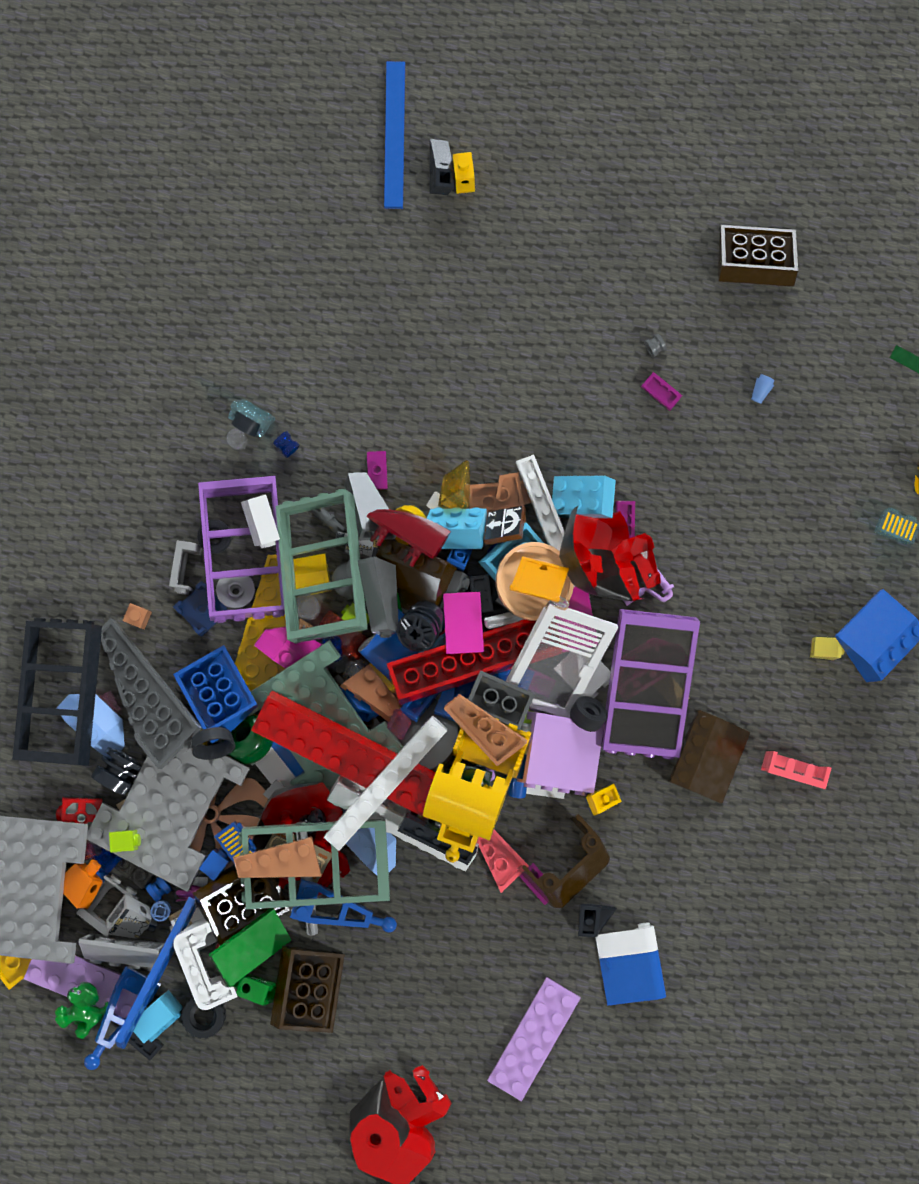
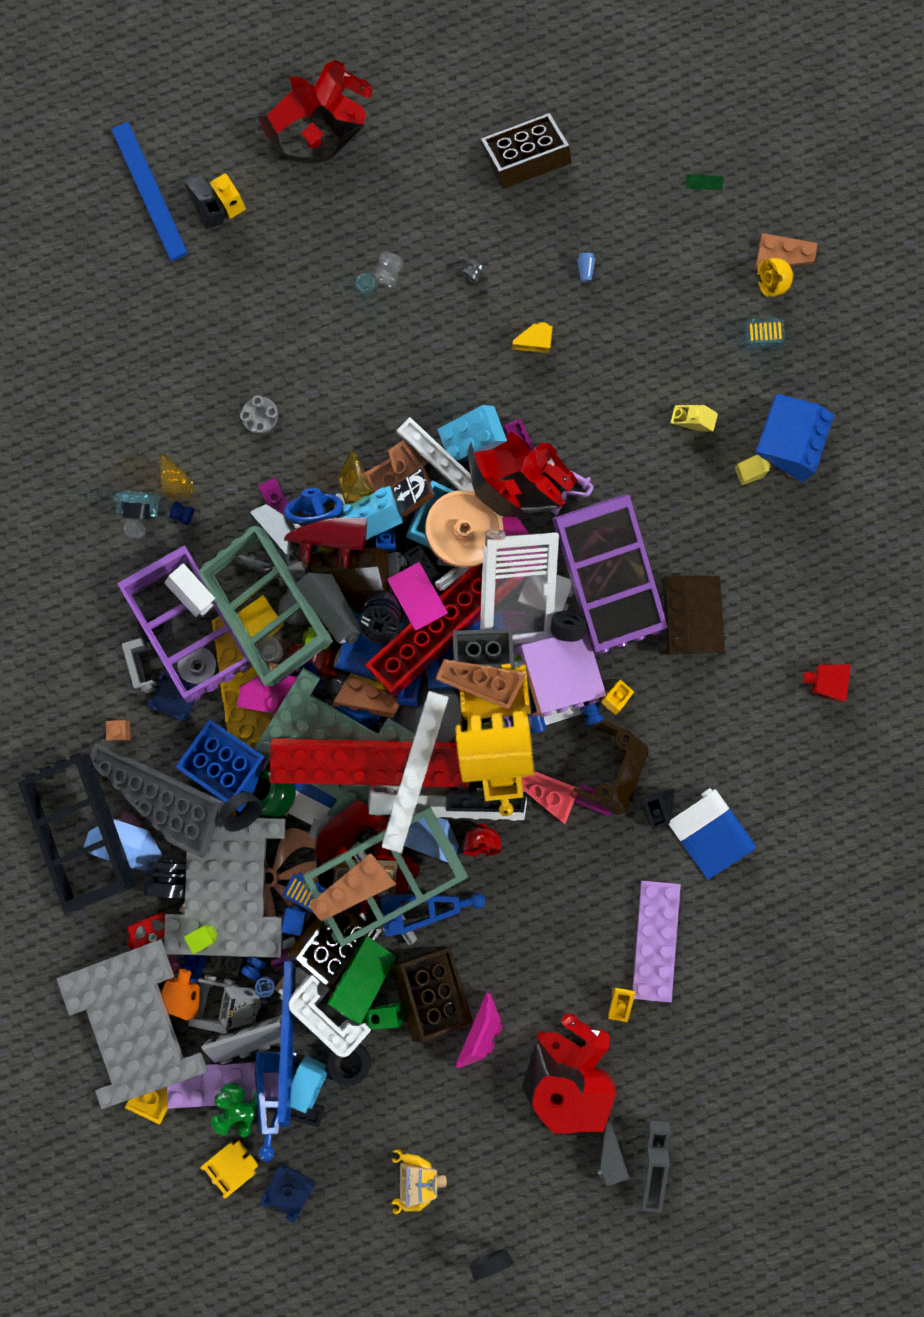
camera: 25 degrees left, 0 degrees up
clear pink piece [386,709,412,740] -> none
light orange container [510,557,569,602] -> none
magenta plate [641,372,683,411] -> none
coral window [761,751,831,789] -> none
none -> clear yellow slope [160,454,195,499]
none -> yellow plate [200,1140,259,1199]
none -> light grey dish [240,396,278,434]
none -> red piece [256,60,373,164]
none -> dark blue panel [259,1162,316,1223]
none -> blue piece [283,488,344,525]
none -> clear light blue wheel [356,274,375,296]
none -> clear wheel [373,252,404,287]
none -> torso [391,1149,447,1214]
none -> dark pink wedge [456,991,503,1068]
none -> red cylinder [463,824,502,857]
none -> yellow slope [512,322,552,353]
none -> blue wheel [580,702,603,726]
none -> yellow slope [608,988,635,1022]
none -> light yellow slope [670,405,718,432]
none -> red torso [803,664,851,702]

